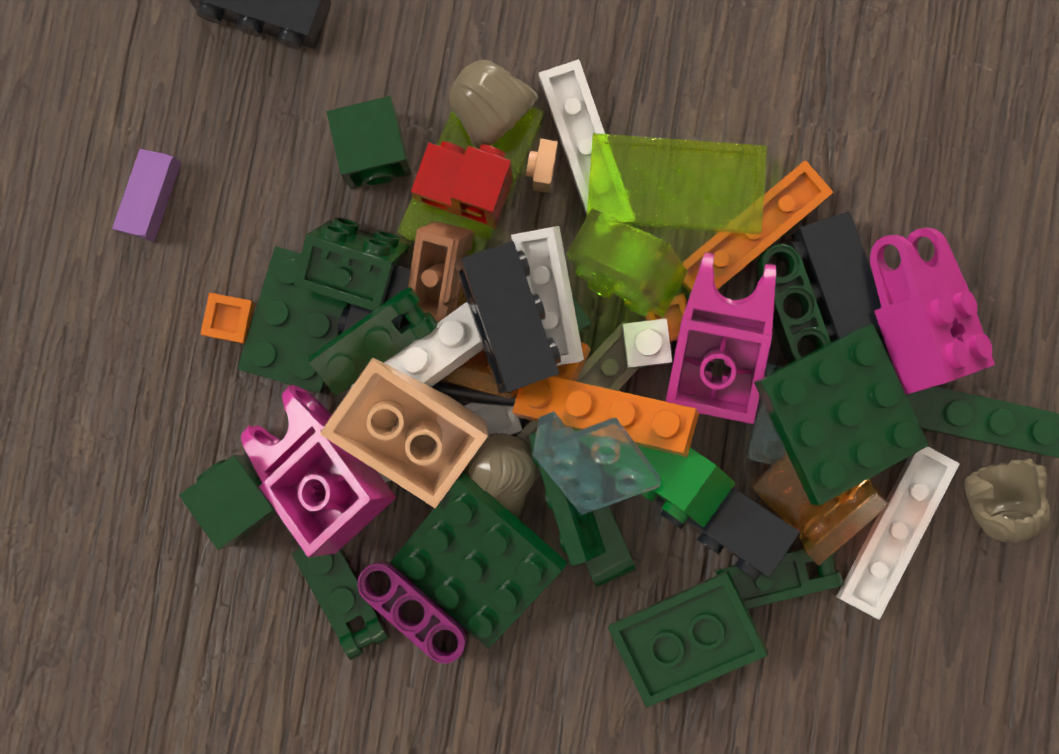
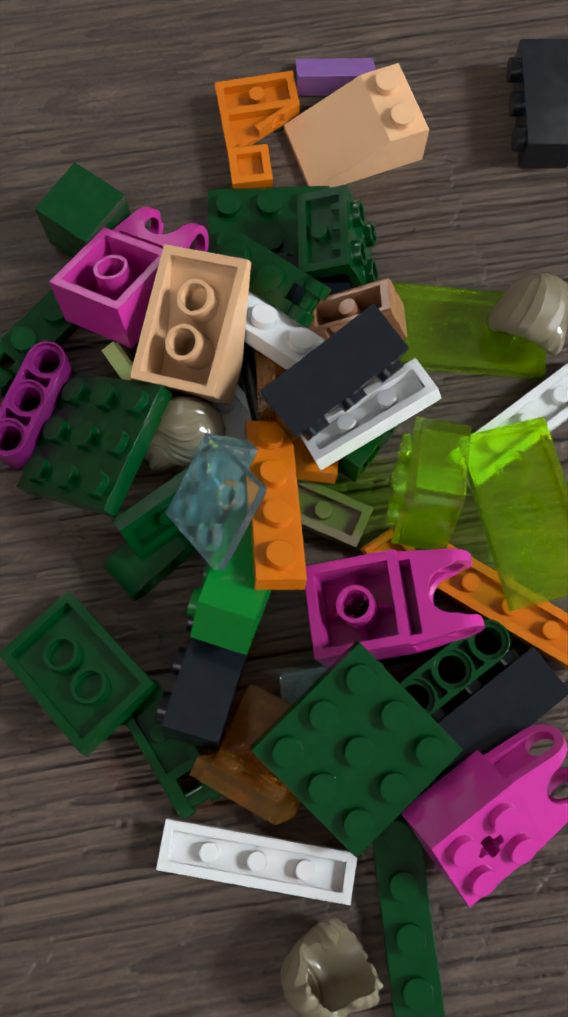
camera: 65 degrees right, 10 degrees down
dark green head [326,96,412,189] -> none
red brick [411,141,513,229] -> none
light nougat plate [526,139,558,193] -> none
white plate [622,318,672,369] -> none
none -> yellowish green tile [101,341,136,381]
none -> orange wing [214,70,300,157]
none -> light nougat slope [284,63,429,188]

